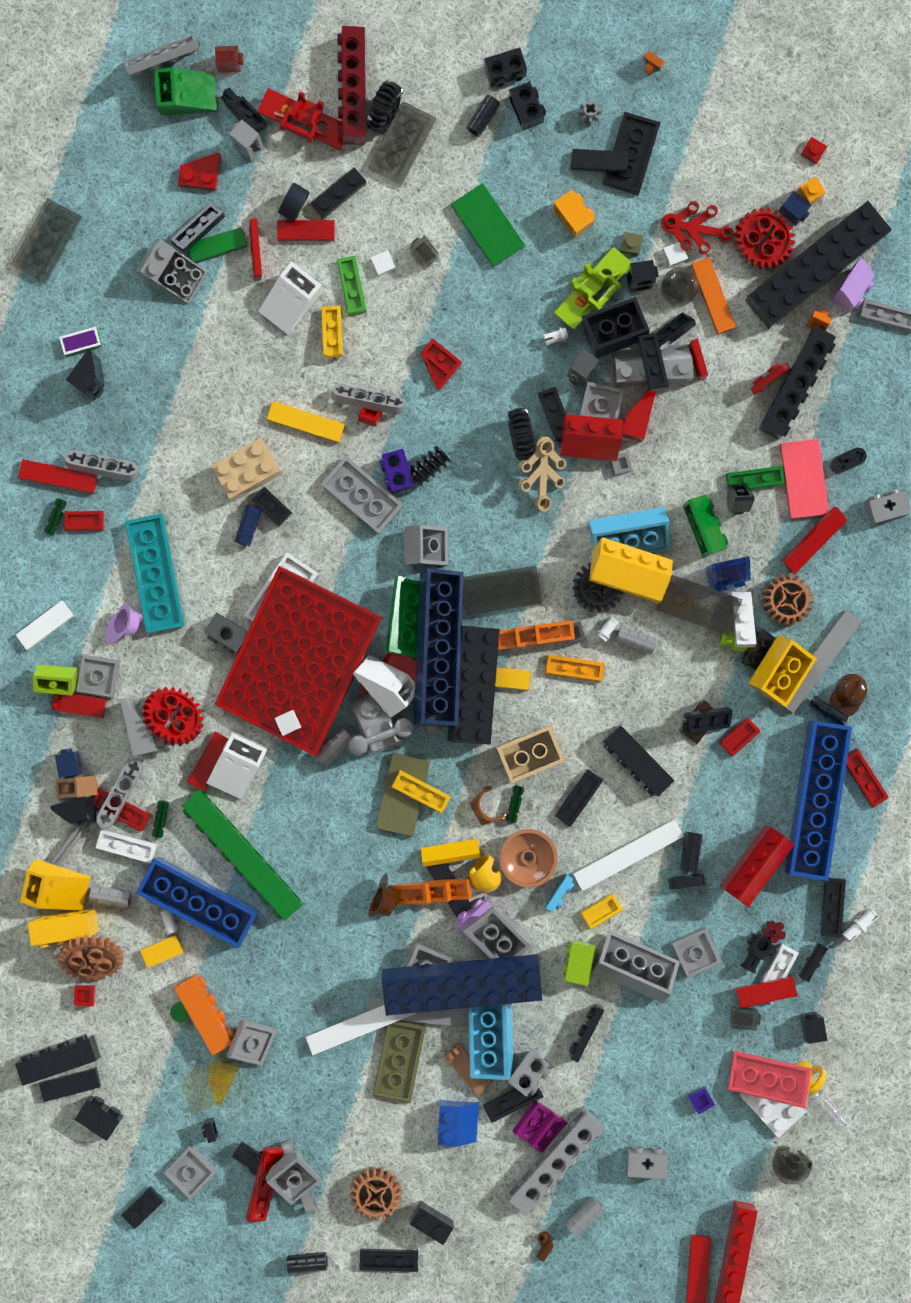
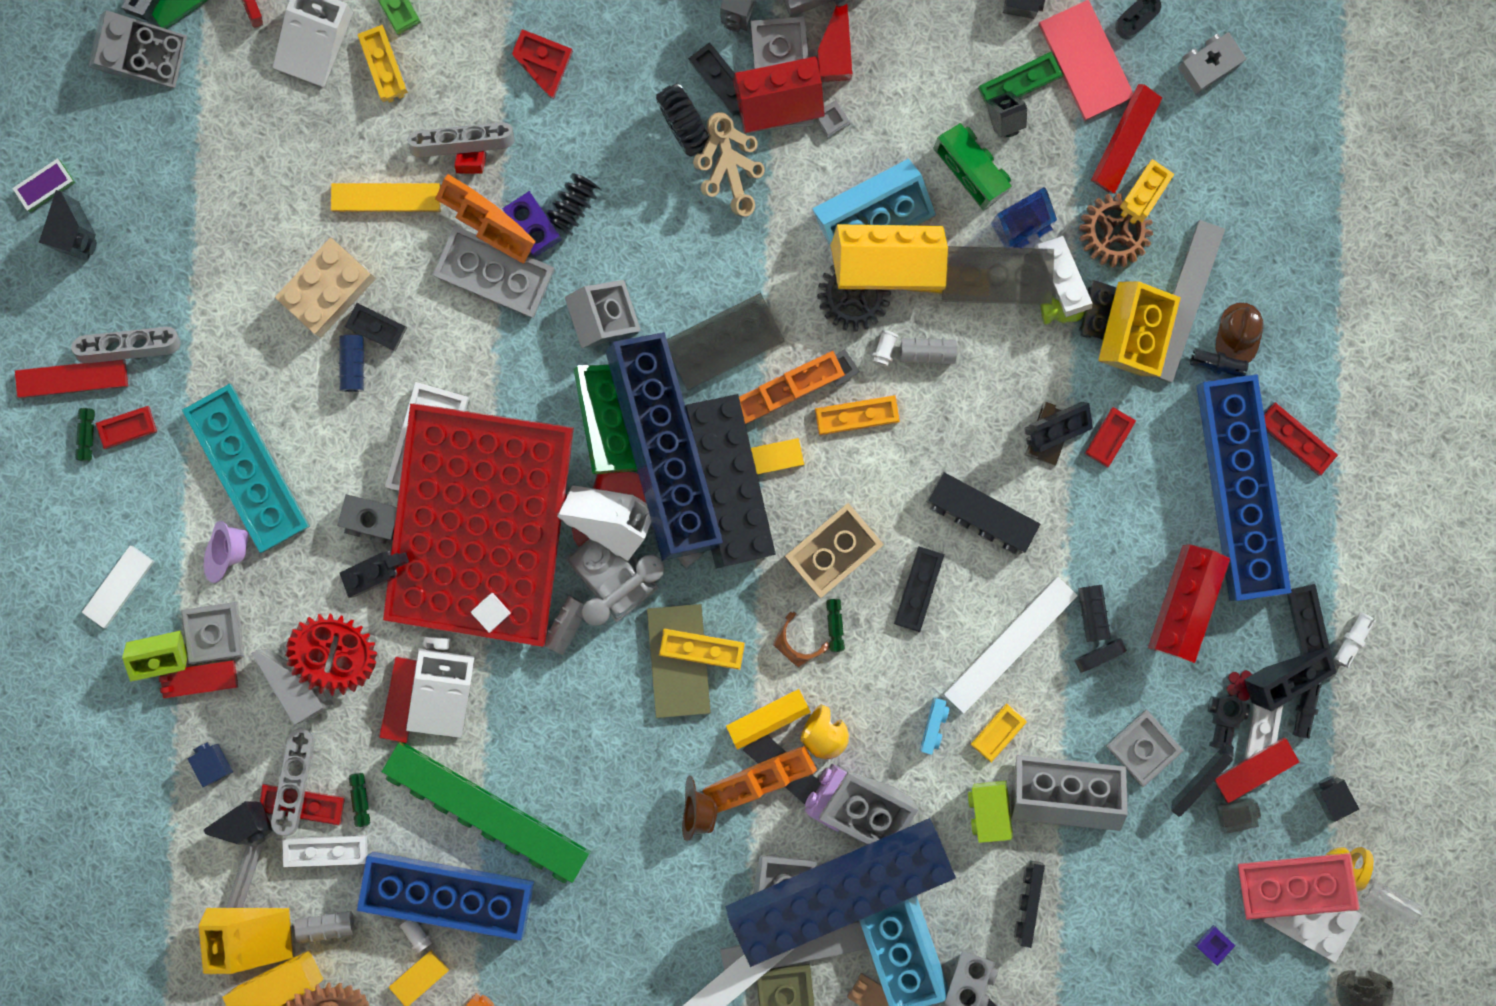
camera: 15 degrees left, 0 degrees up
medium nougat slope [56,776,98,798] -> none
nougat dish [500,829,558,888] -> none
none -> black hinge [340,551,409,598]
none -> white tile [423,637,451,650]
none -> orange slope [435,174,536,264]
none -> yellow hinge [1120,159,1174,224]
none -> black tile [1171,743,1234,817]
none -> black slope [1244,648,1337,712]

